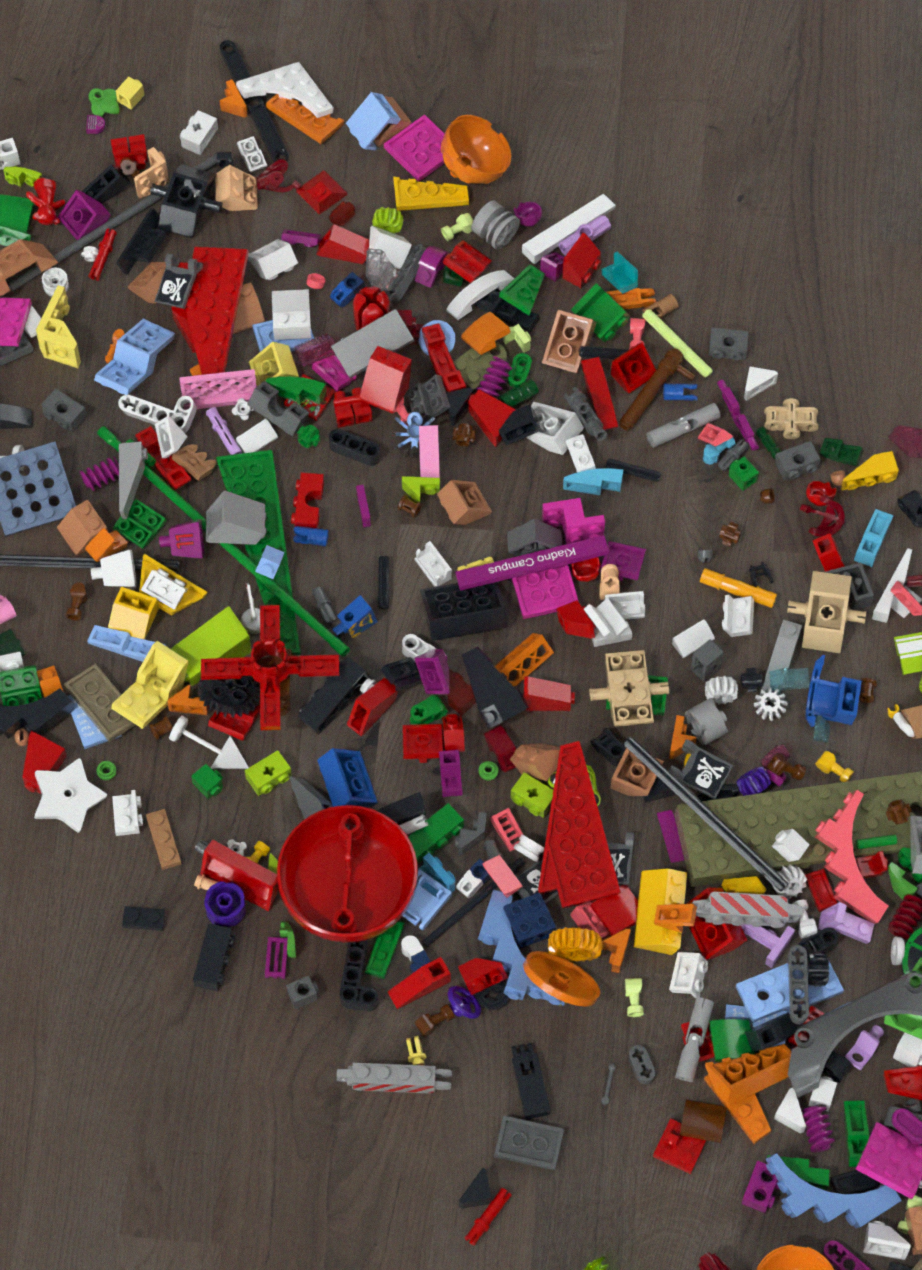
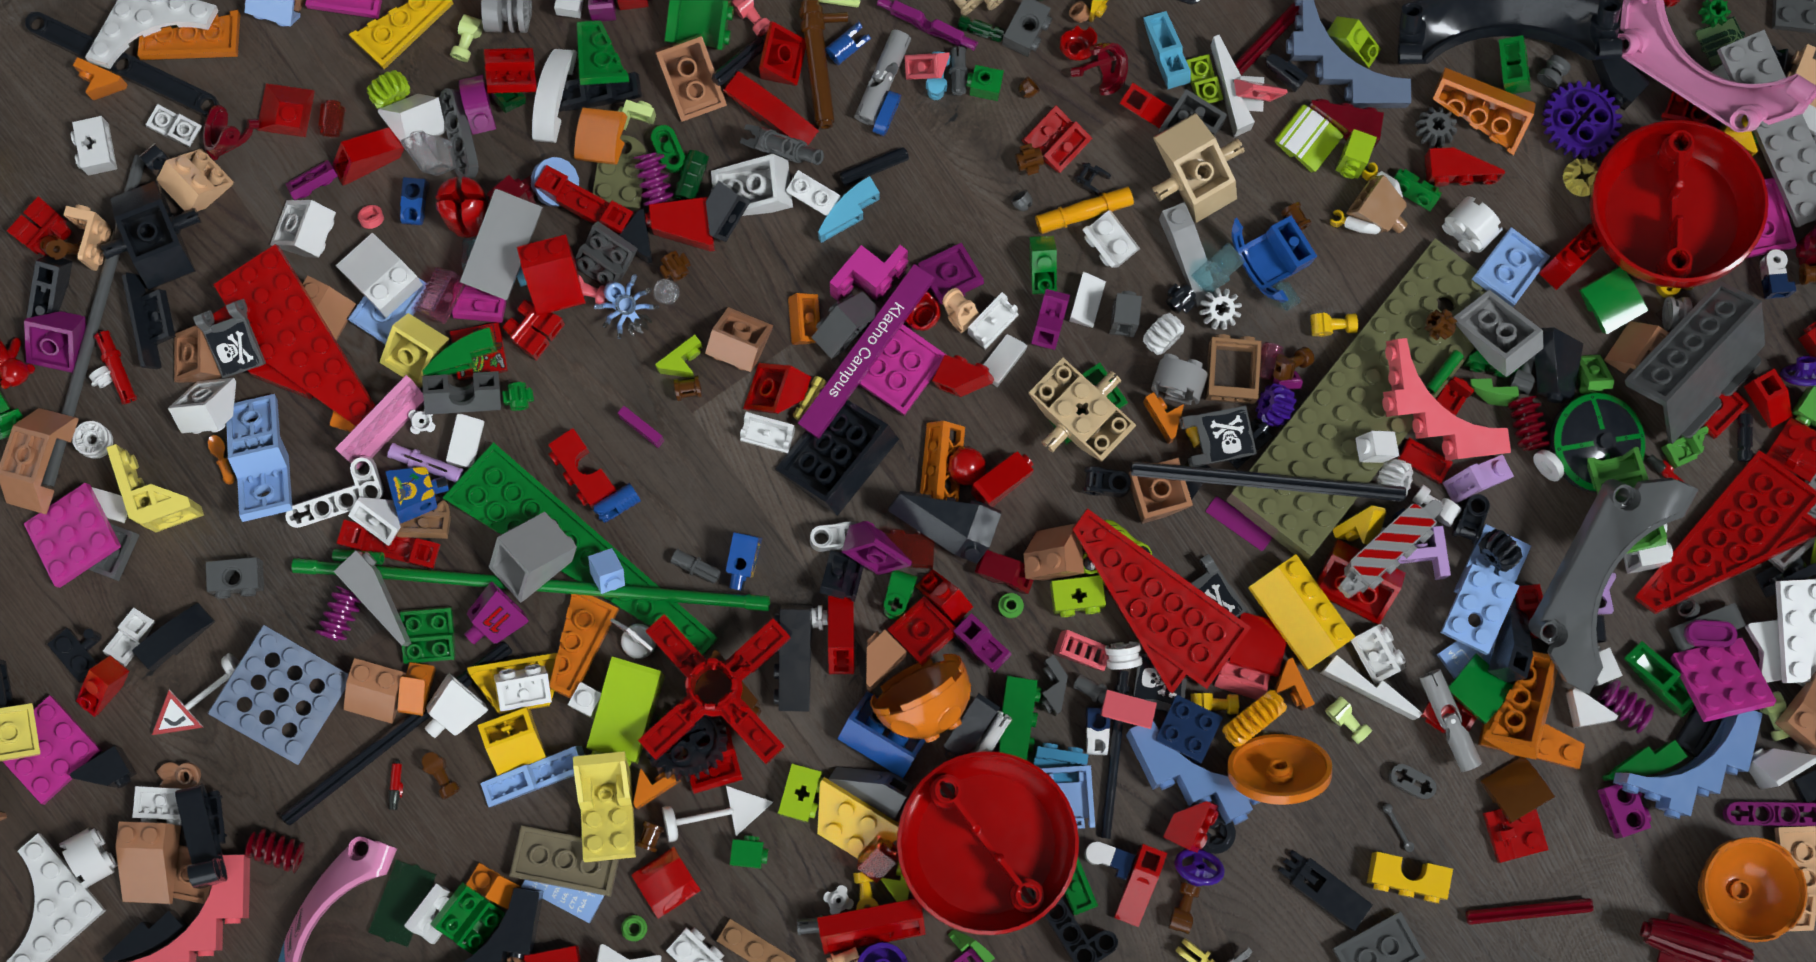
camera: 45 degrees left, 15 degrees up
black beam [329,429,380,466] -> none
black axle [378,556,389,609] -> none
bright pink tile [419,425,440,478] -> none
white panel [584,599,629,642] -> none
orange slope [654,904,697,932] -> none
dark grey beam [788,945,809,1024] -> none
none -> white slope [168,378,236,434]
none -> torso [386,467,449,524]
none -> piece [388,759,403,810]
none -> orange wing [549,594,619,699]
none -> white brick [568,682,601,719]
none -> red slope [631,846,702,919]
none -> clear tile [653,279,679,304]
none -> red slope [743,363,811,414]
none -> orange slope [788,293,820,345]
none -> yellow wing [817,777,899,861]
none -> clear red brick [857,835,897,883]
none -> nougat slope [866,630,907,692]
none -> orange rock [870,654,971,743]
none -> blue beam [873,90,902,136]
none -> red hair [948,446,986,486]
none -> red slope [1021,105,1093,173]
none -> green slope [1029,236,1057,294]
none -> magenta brick [1031,289,1070,350]
none -> lime slope [1186,54,1223,103]
none -> yellow leg [1191,693,1239,714]
none -> medium nougat window [1205,334,1262,404]
none -> white slope [1320,655,1422,720]
none -> yellow arch [1367,852,1453,904]
none -> dark red axle [1466,898,1594,925]

